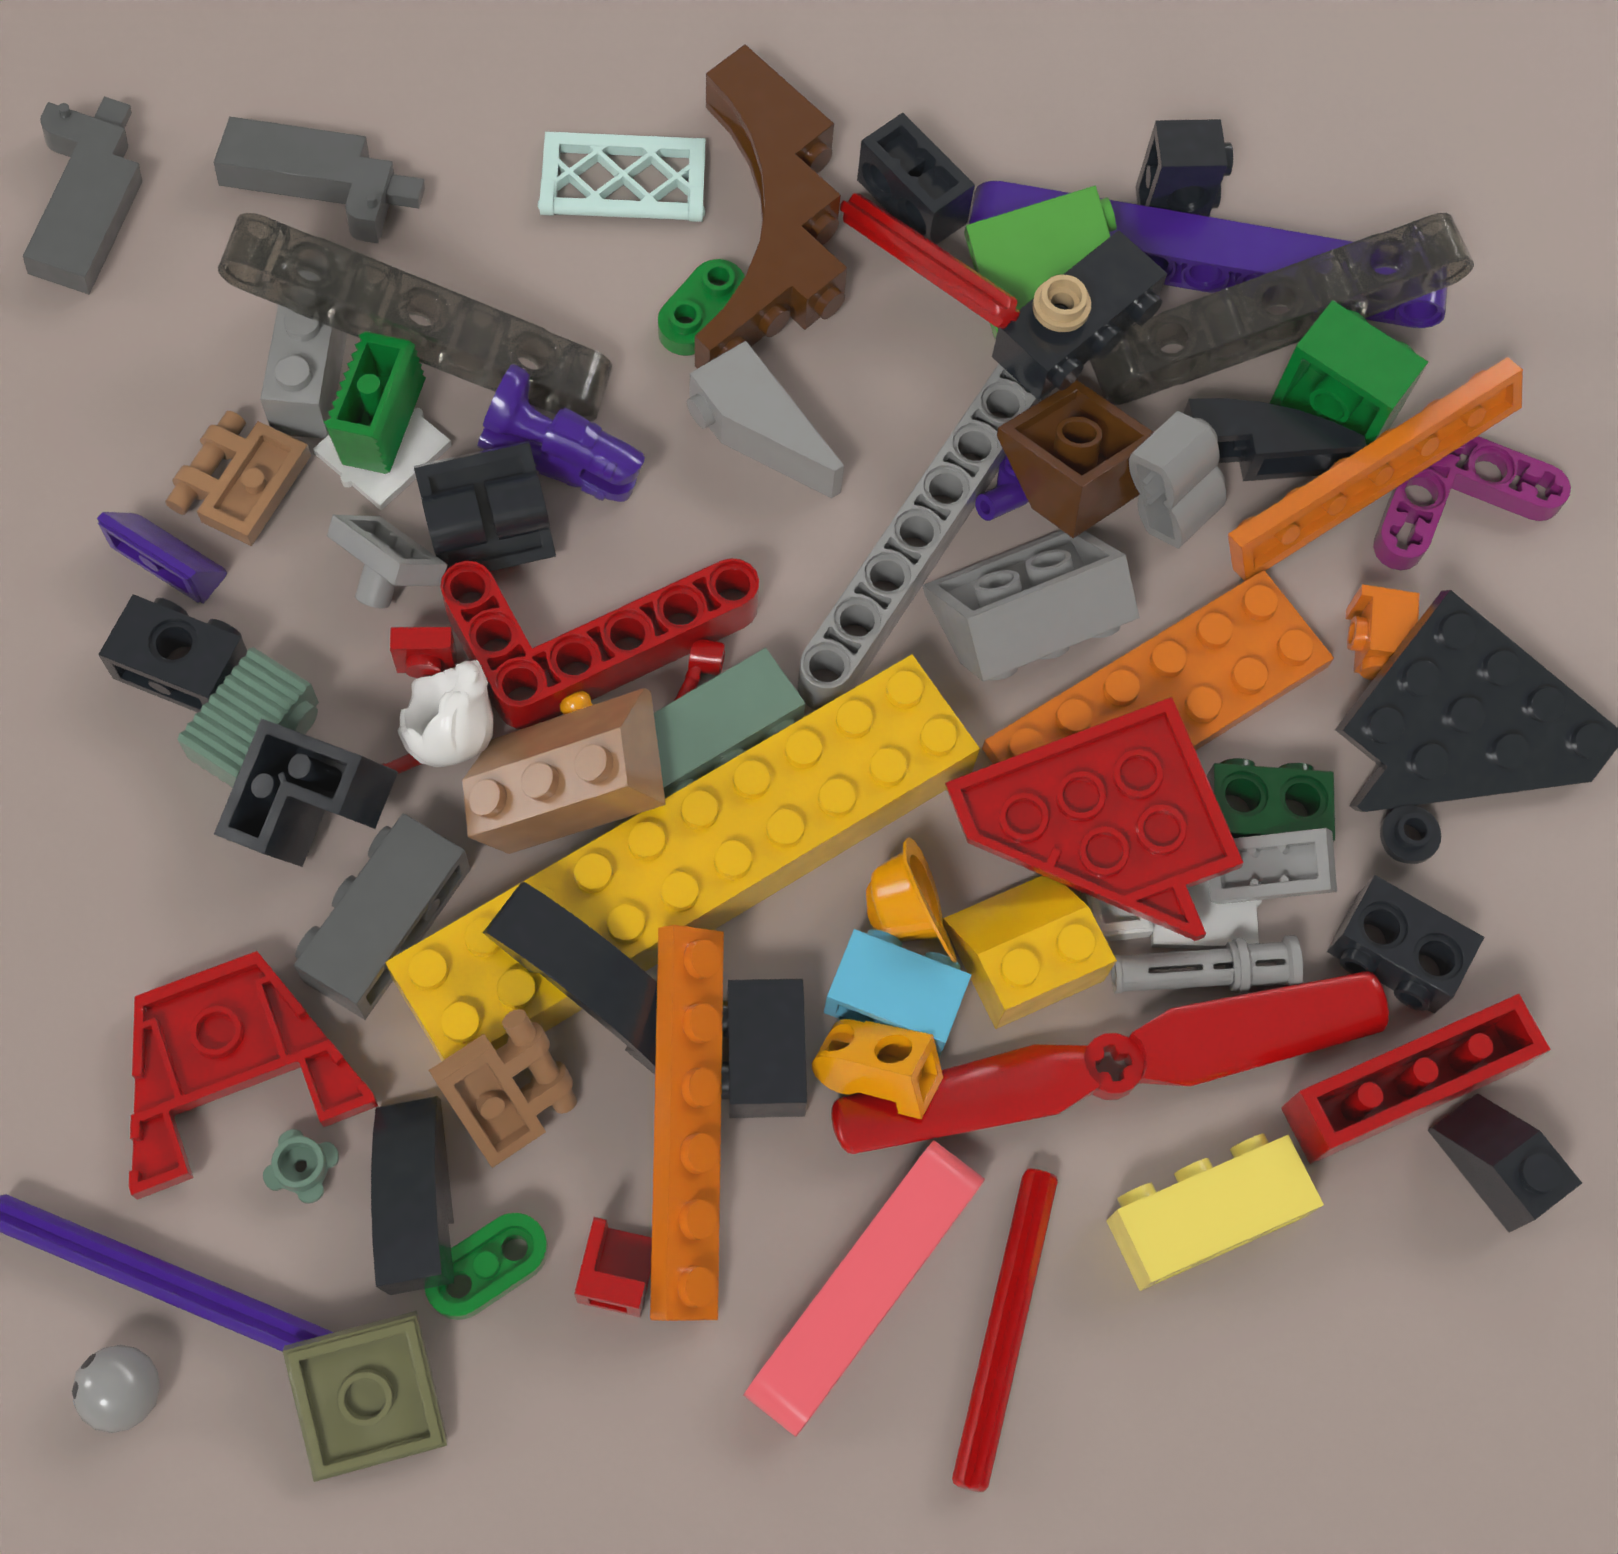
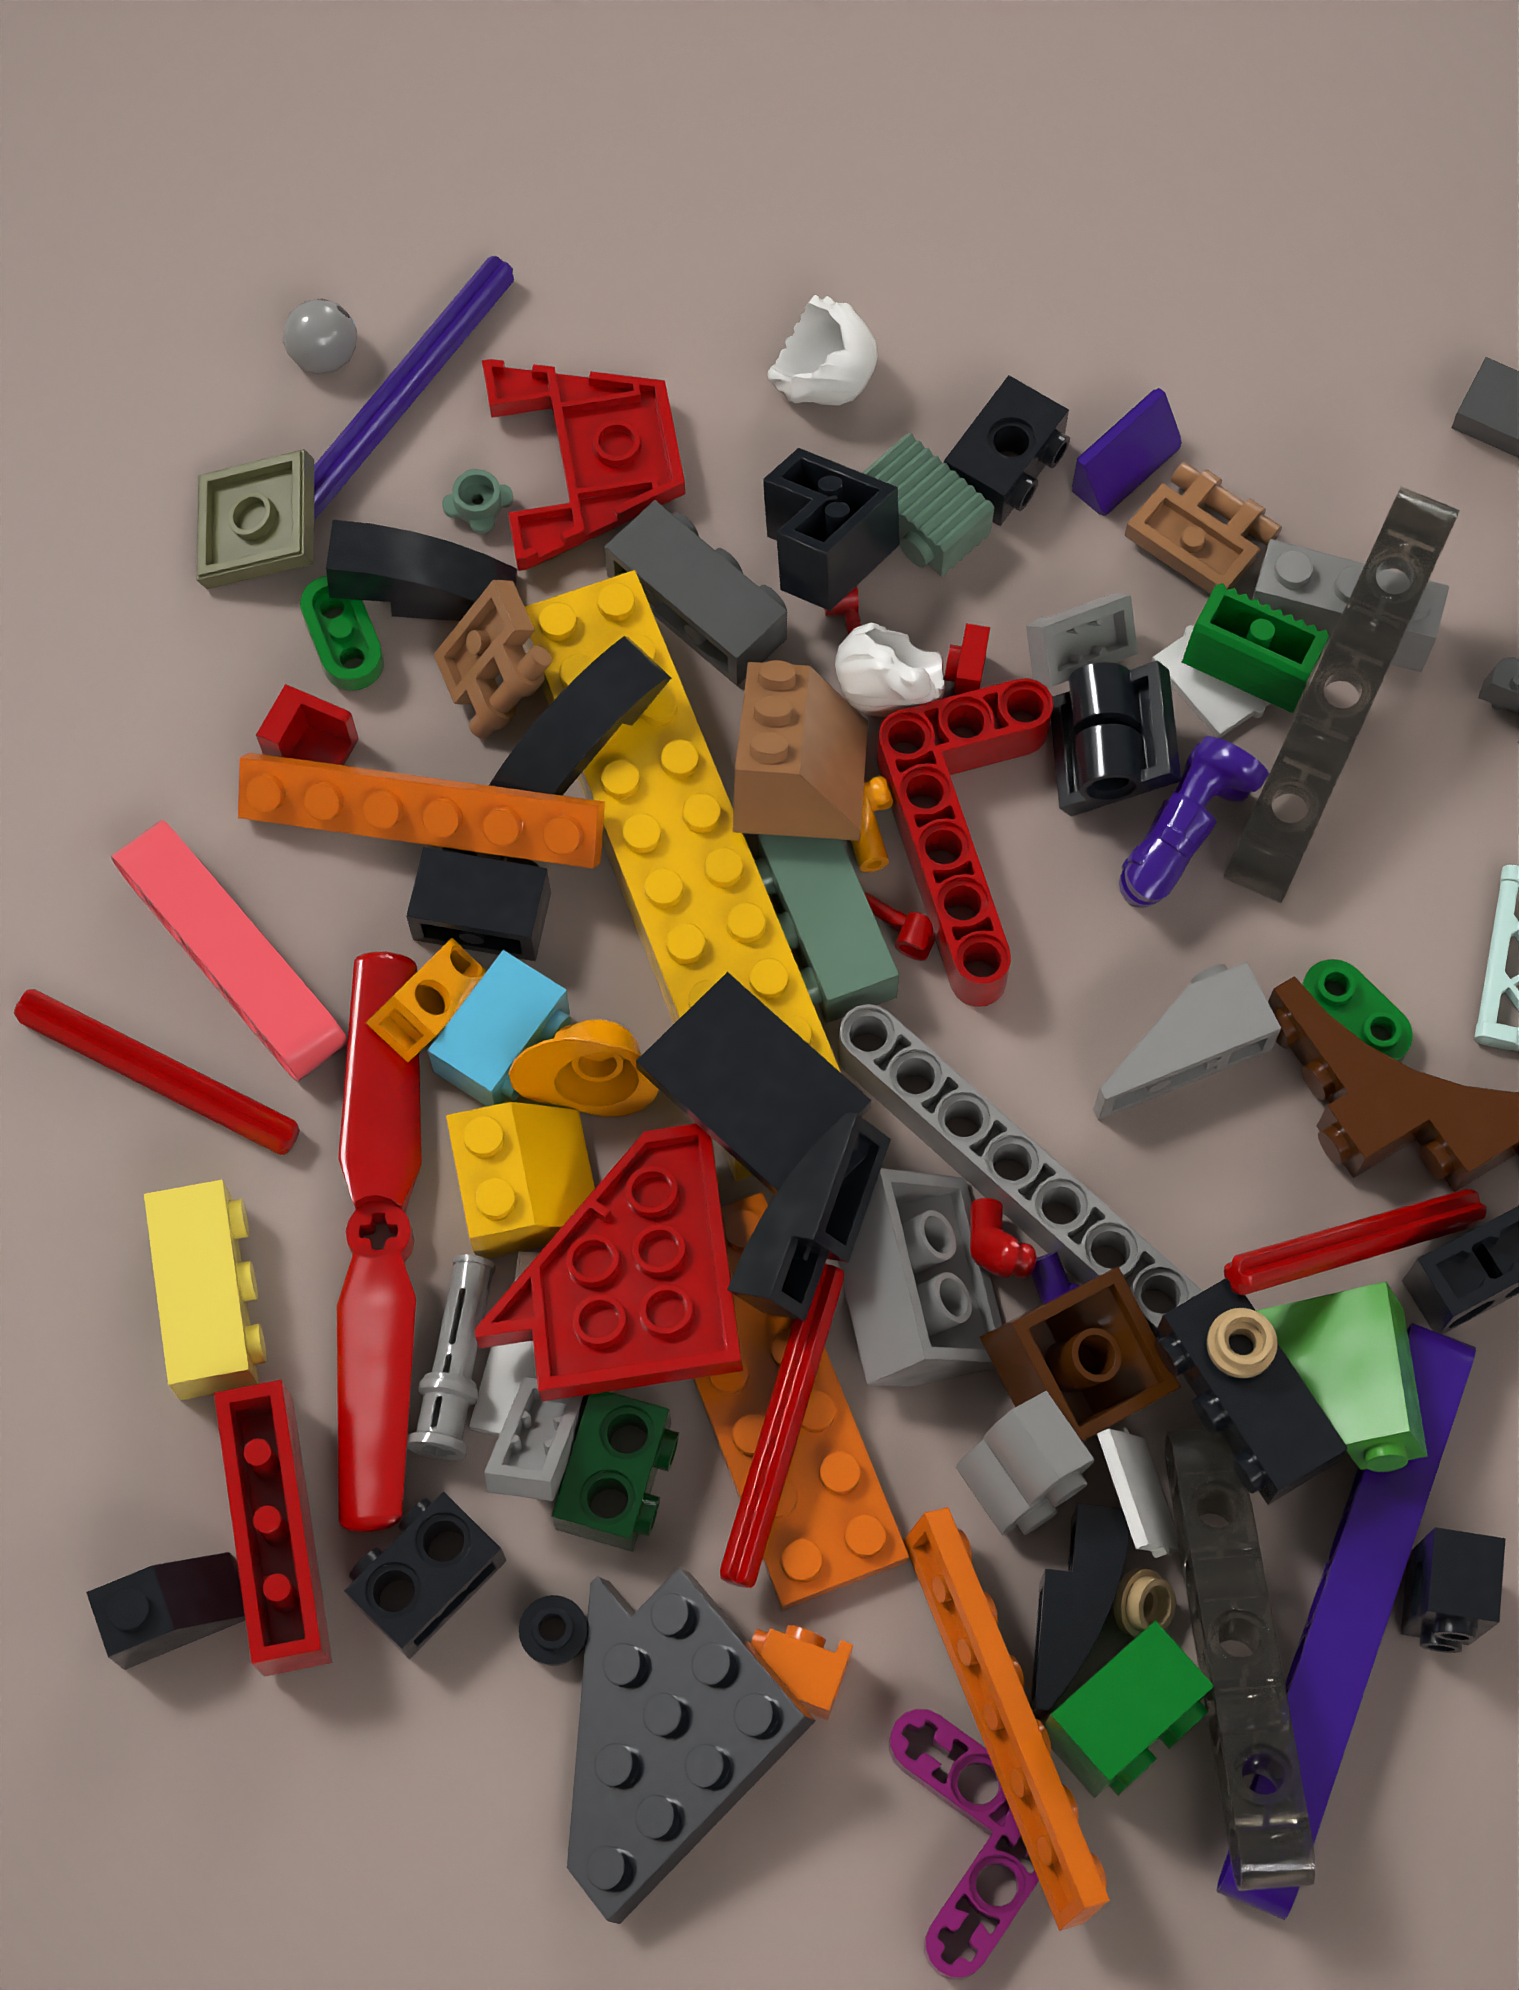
camera: 110 degrees right, 0 degrees up
none -> black tile [636,972,872,1195]
none -> red axle [720,1263,844,1588]
none -> black slope [727,1112,891,1322]
none -> white hair [767,295,878,406]
none -> red arm [970,1198,1037,1279]
none -> white piece [1097,1427,1183,1558]
none -> tan plate [1113,1568,1176,1637]

